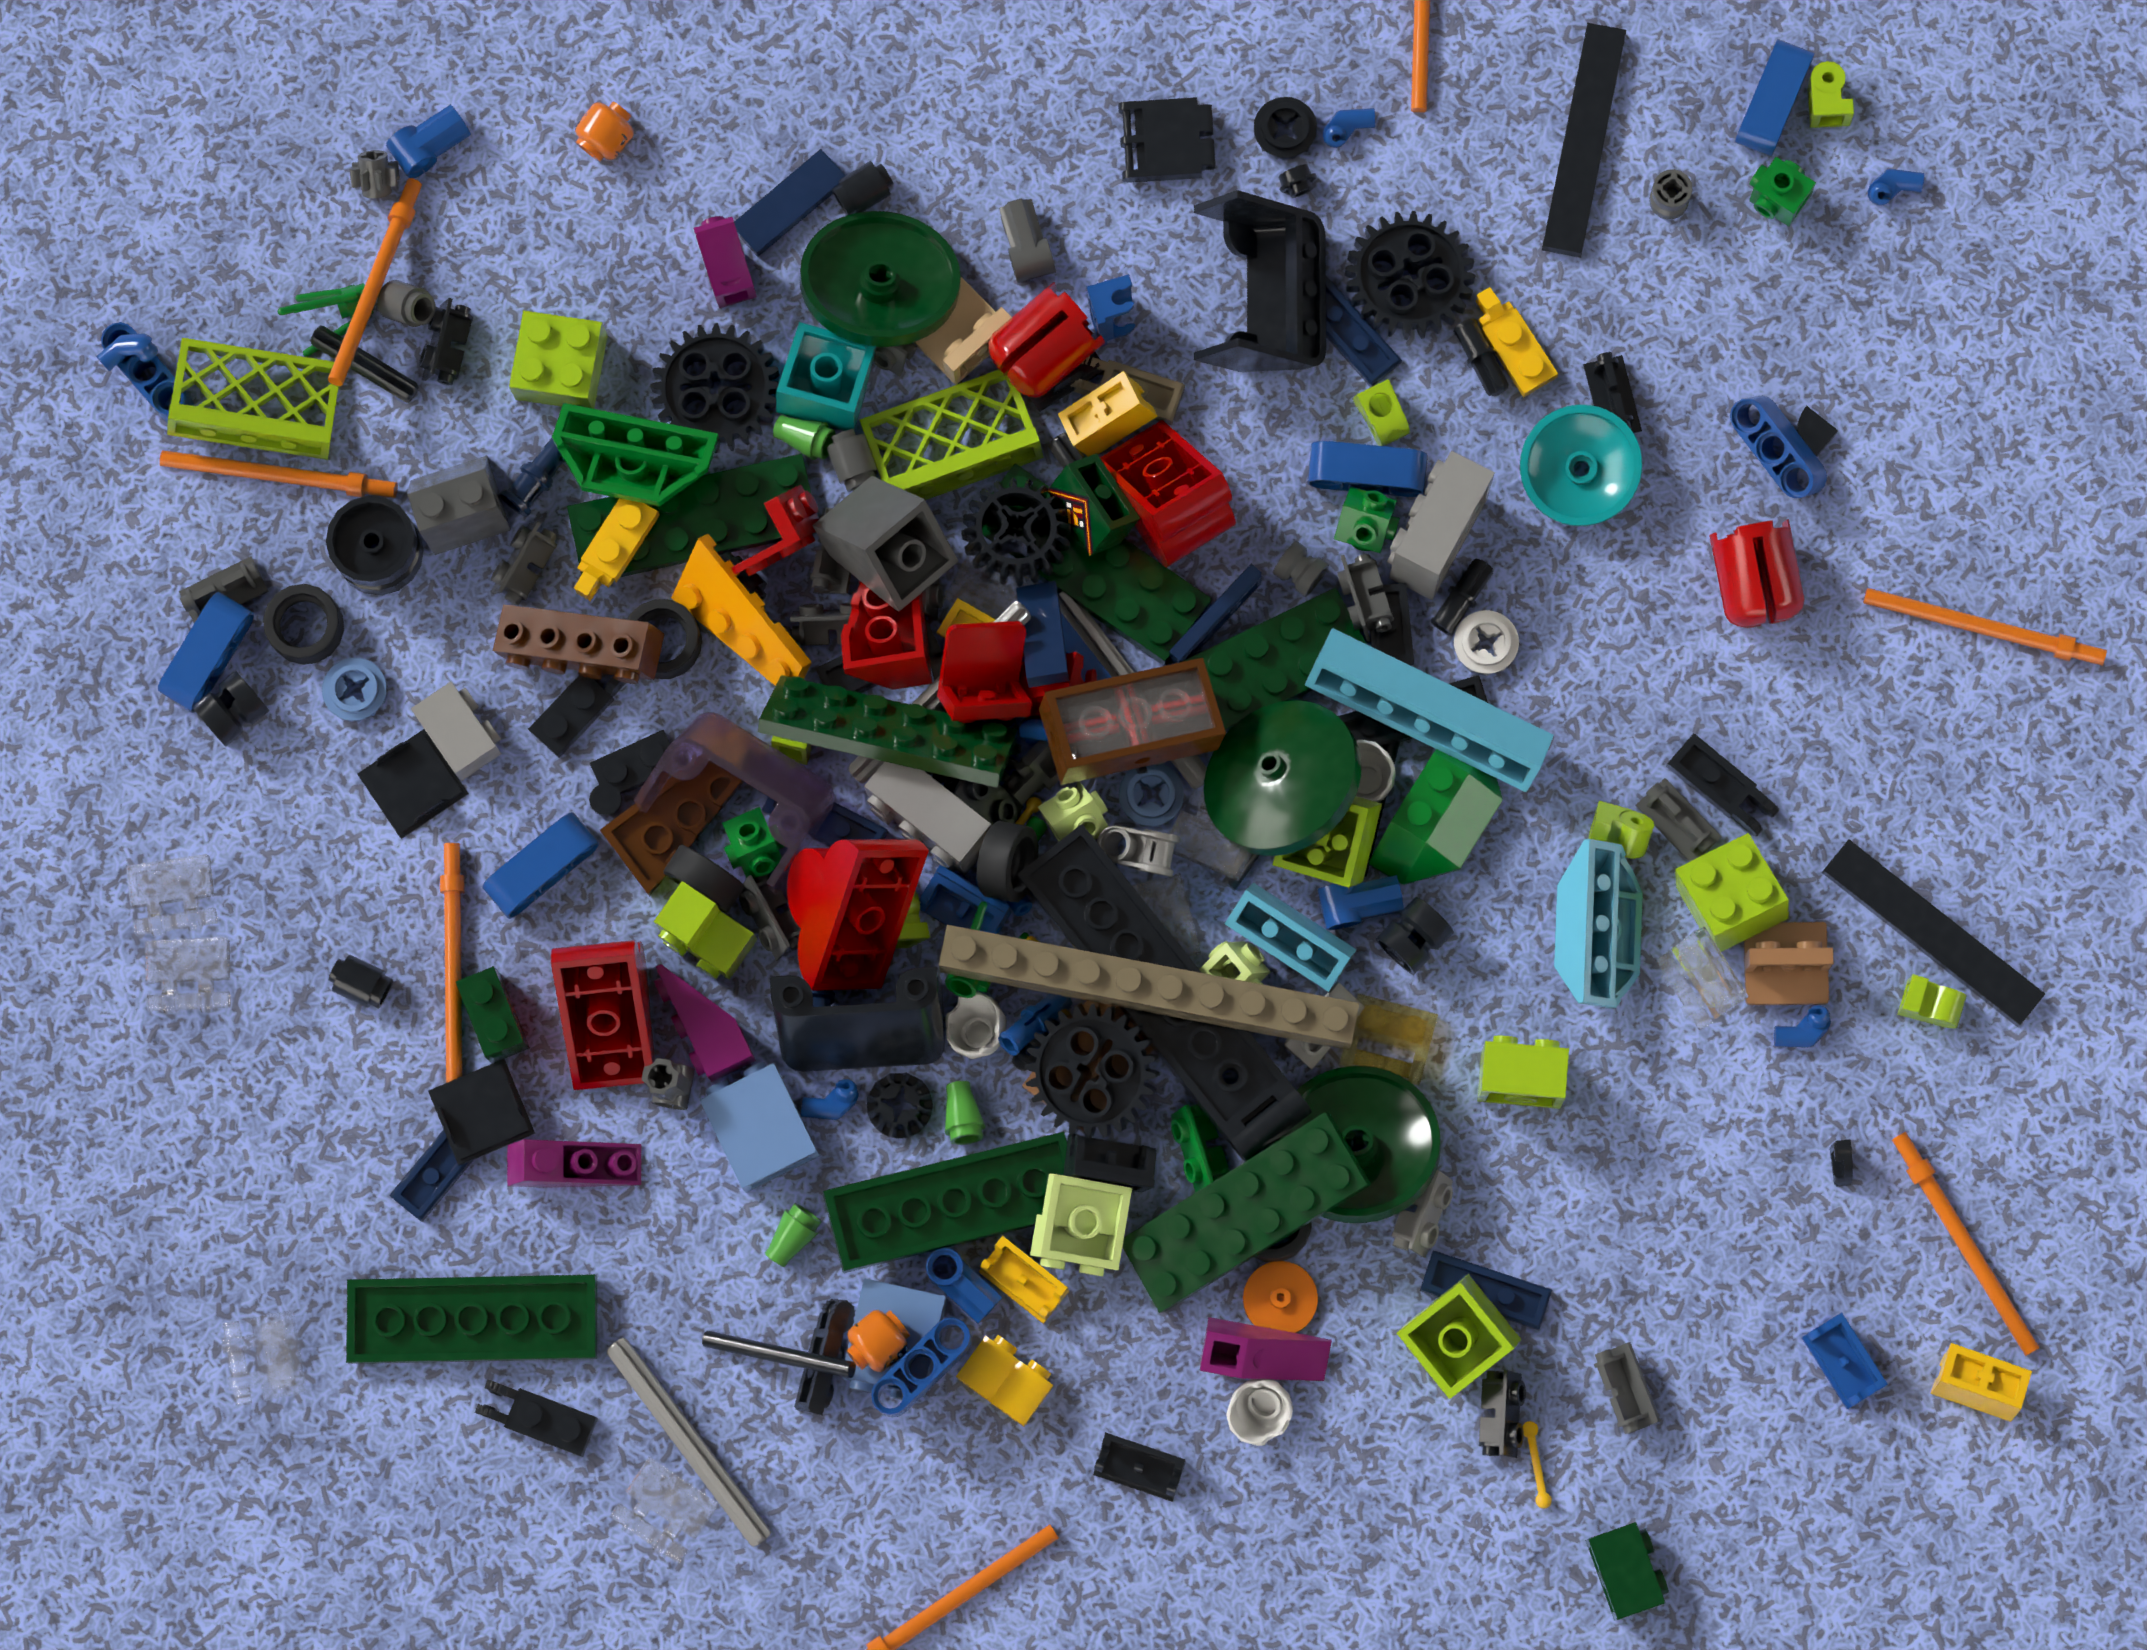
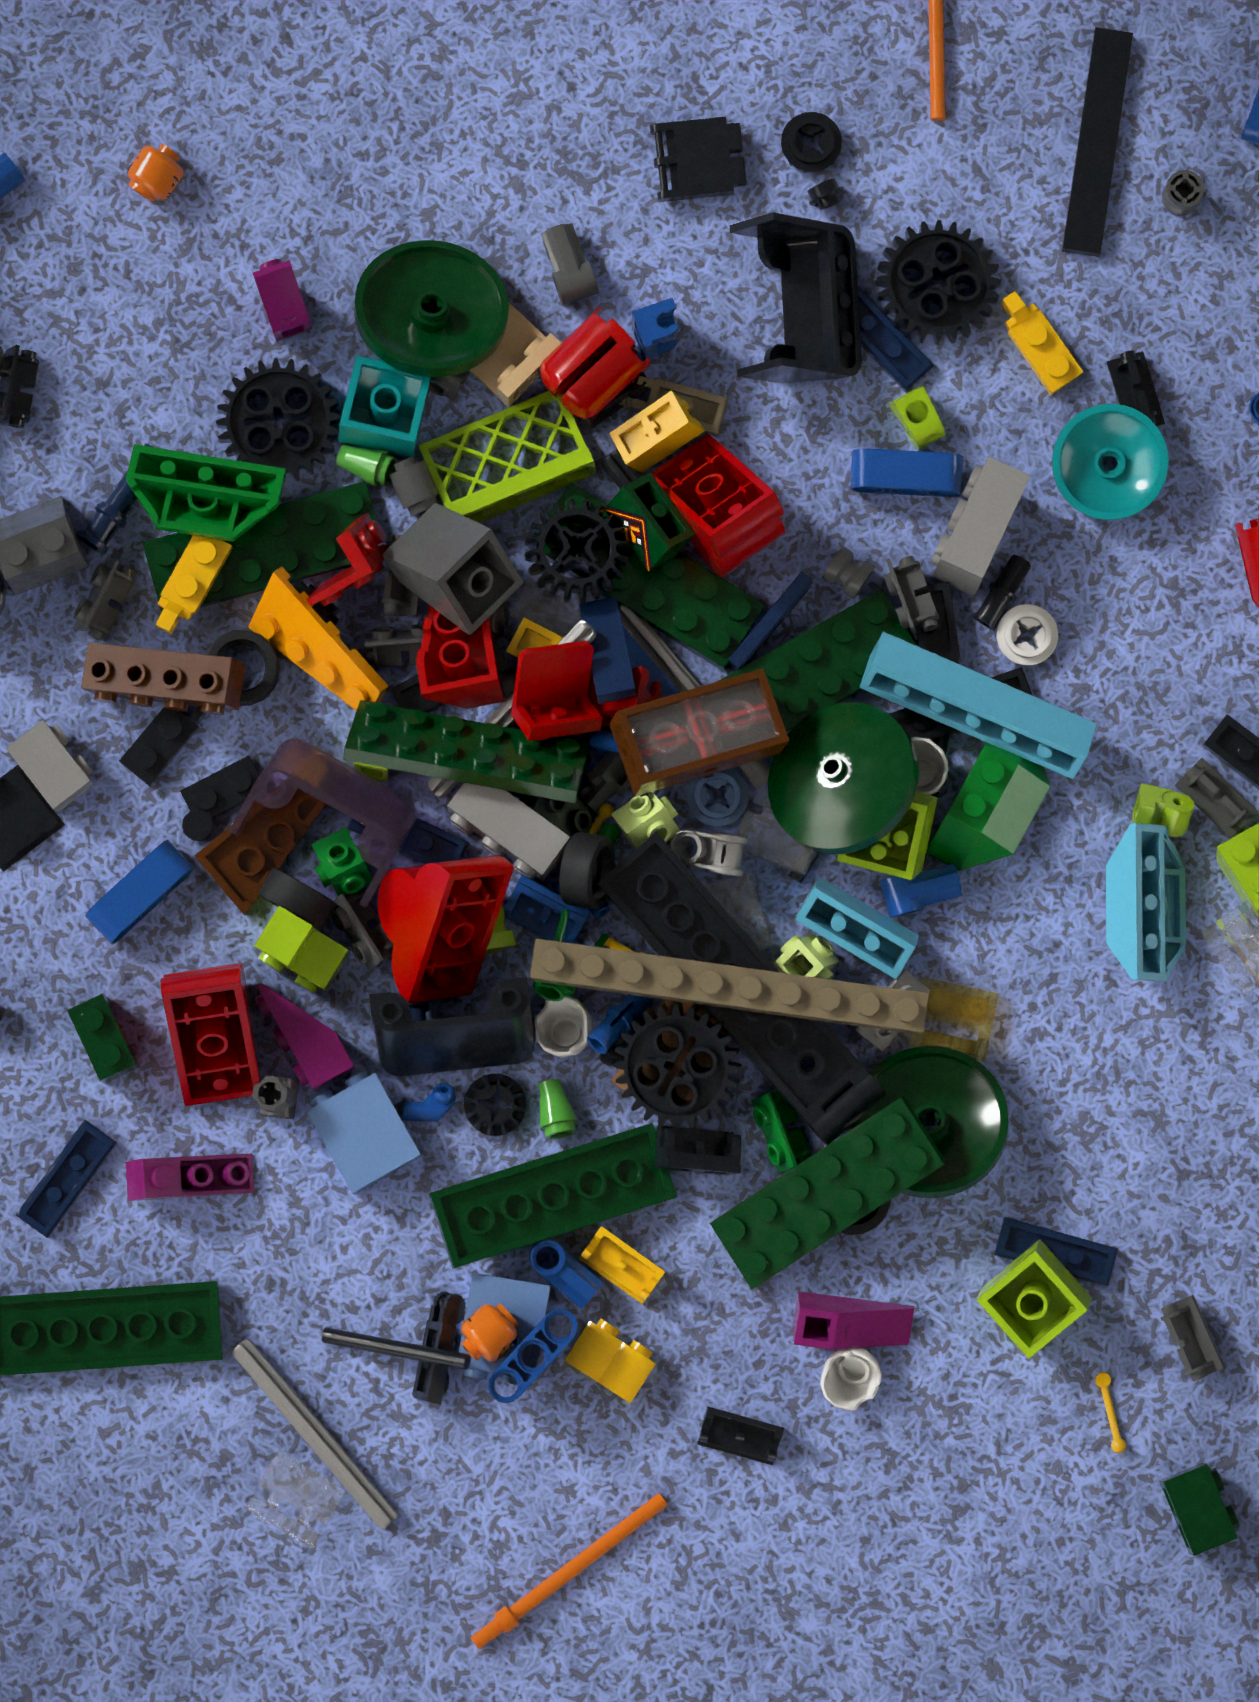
camera: 15 degrees left, 5 degrees up
black piece [428,1059,535,1166] -> none
orange bar [440,843,465,1083] -> none
black hinge [475,1380,598,1457] -> none
lime brick [509,310,608,409] -> none
dark blue tile [734,149,846,257] -> none
bright green cone [765,1203,821,1267] -> none
black brick [832,161,894,215] -> none
yellowish green plate [1030,1174,1132,1277] -> none
orange piece [1243,1261,1318,1333] -> none
blue arm [1323,108,1375,148] -> none
green brick [1334,487,1400,553] -> none
black wheel [1376,897,1454,975] -> none
light grey hinge [1391,1170,1453,1258] -> none
black axle [1453,318,1508,397] -> none
lime brick [1477,1035,1569,1109] -> none
black hinge [1478,1370,1526,1458] -> none

